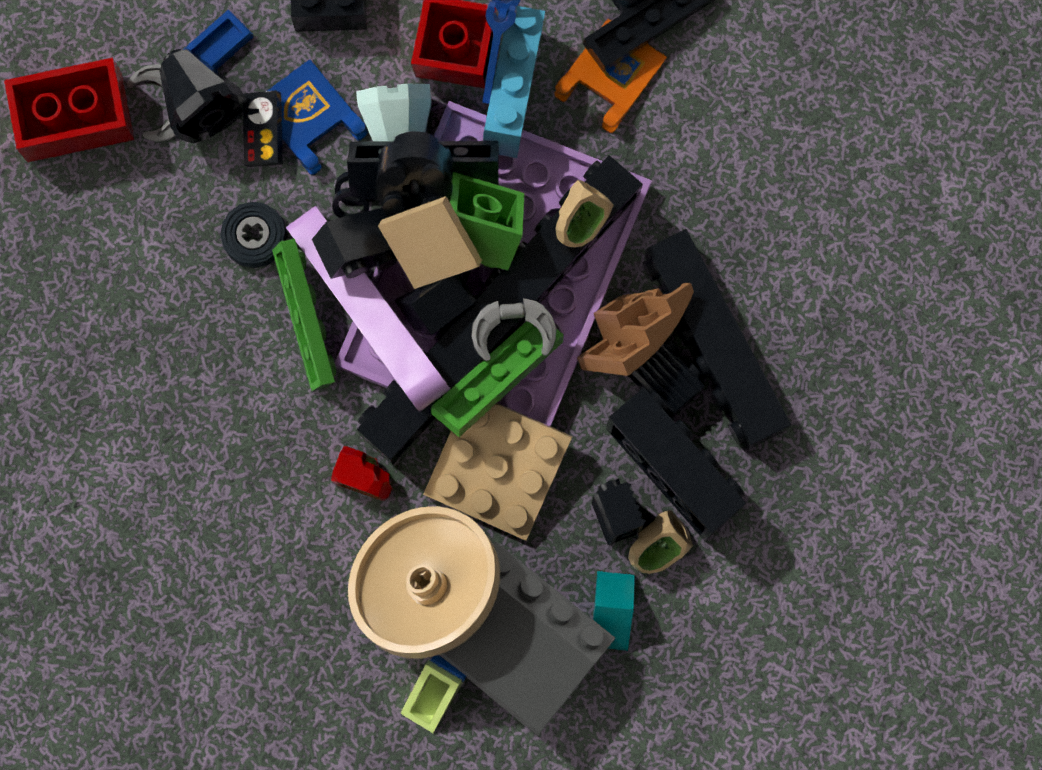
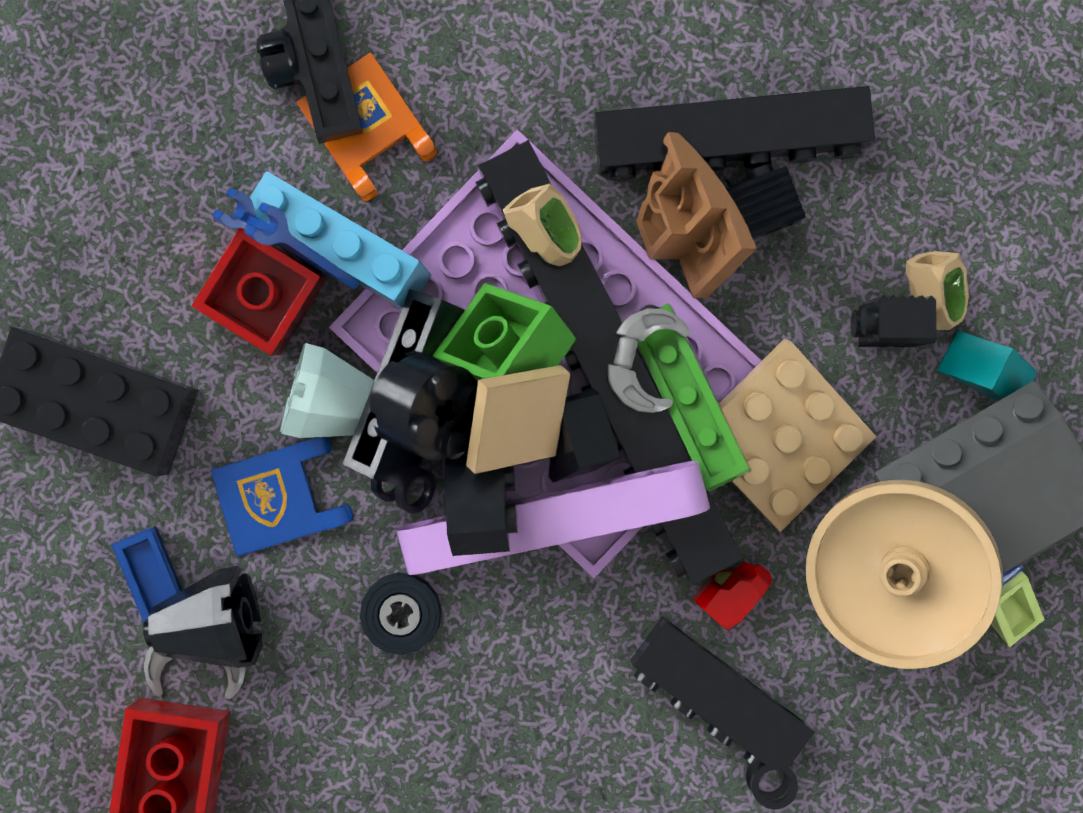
camera: 75 degrees left, 10 degrees up
tile [243,90,283,167] -> none
bright green plate [272,239,336,392] -> none
black brick [606,387,746,541] -> none
none -> black hinge [630,616,815,810]

